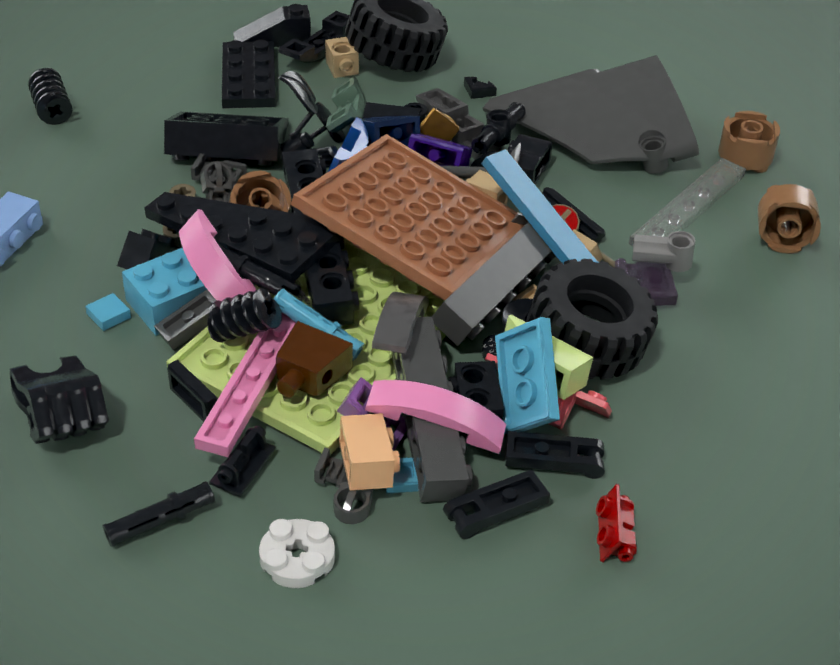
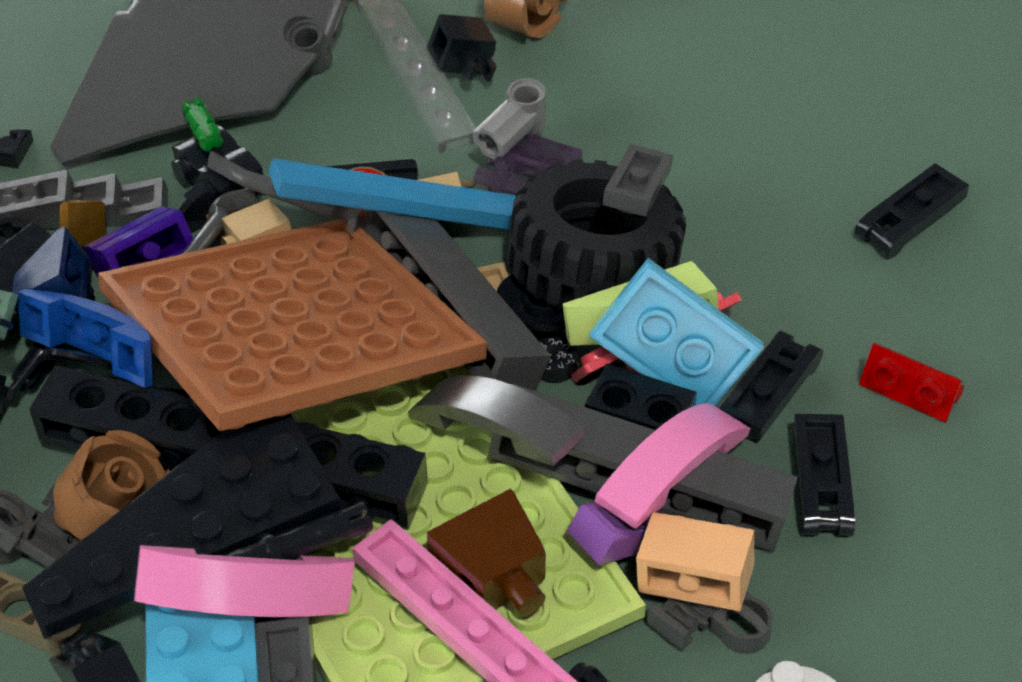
camera: 60 degrees left, 5 degrees up
black piece [207,288,282,343] -> none
medium azure pin [274,289,365,361] -> none
black pin [471,102,526,154] -> none
none -> green axle [181,97,223,152]
none -> black brick [427,14,496,82]
none -> dark grey plate [602,144,673,217]
none -> black plate [855,163,969,258]

